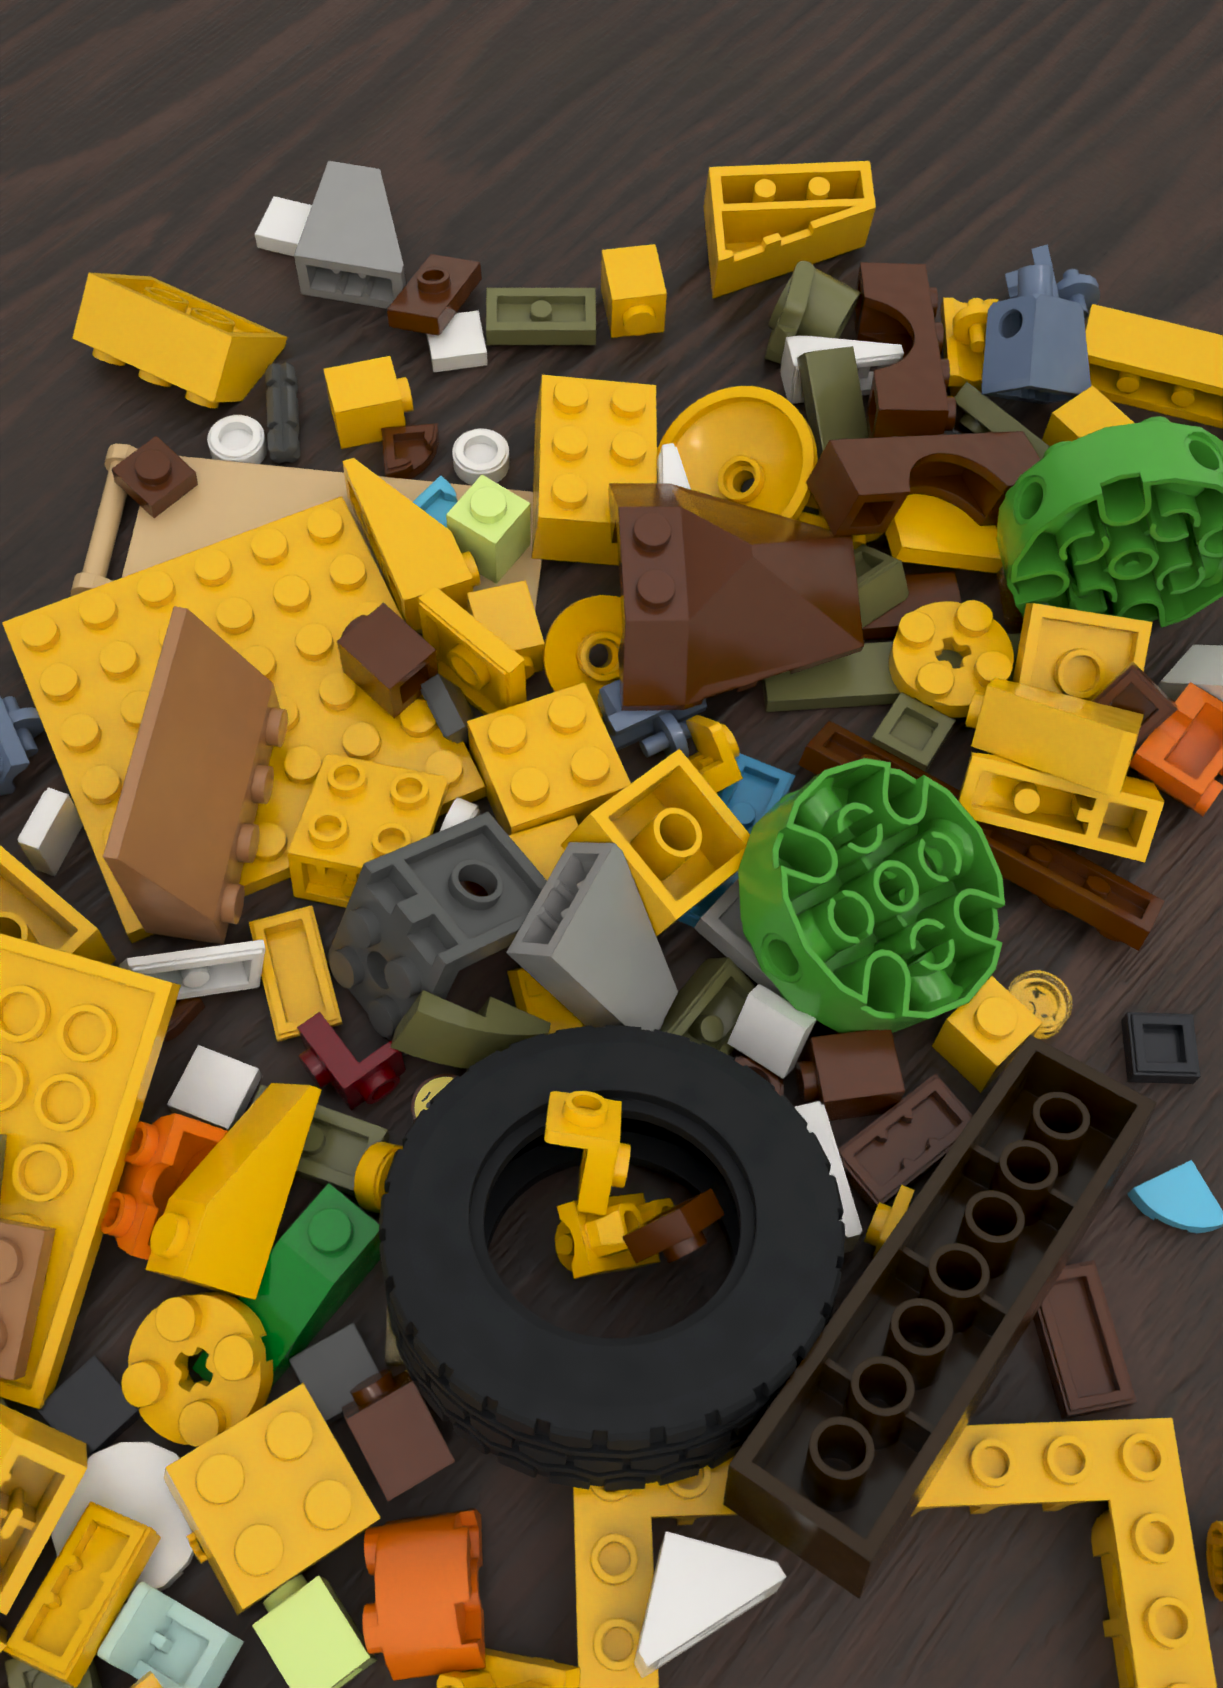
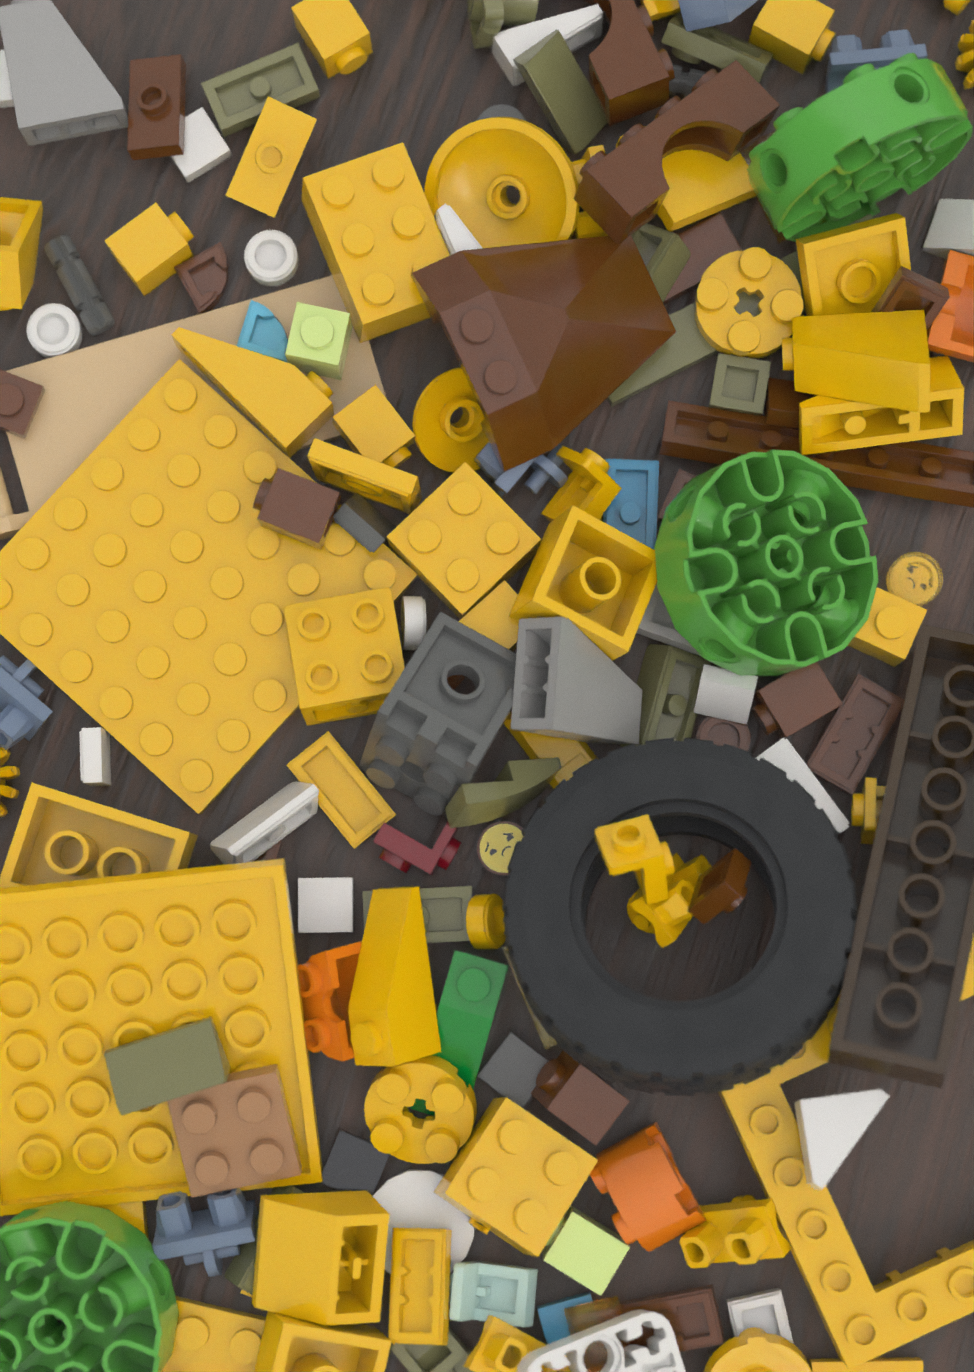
camera: 15 degrees left, 20 degrees up
medium nougat slope [103,606,288,945] -> none
none -> yellow plate [226,96,317,218]
none -> reddish brown tile [765,378,817,428]

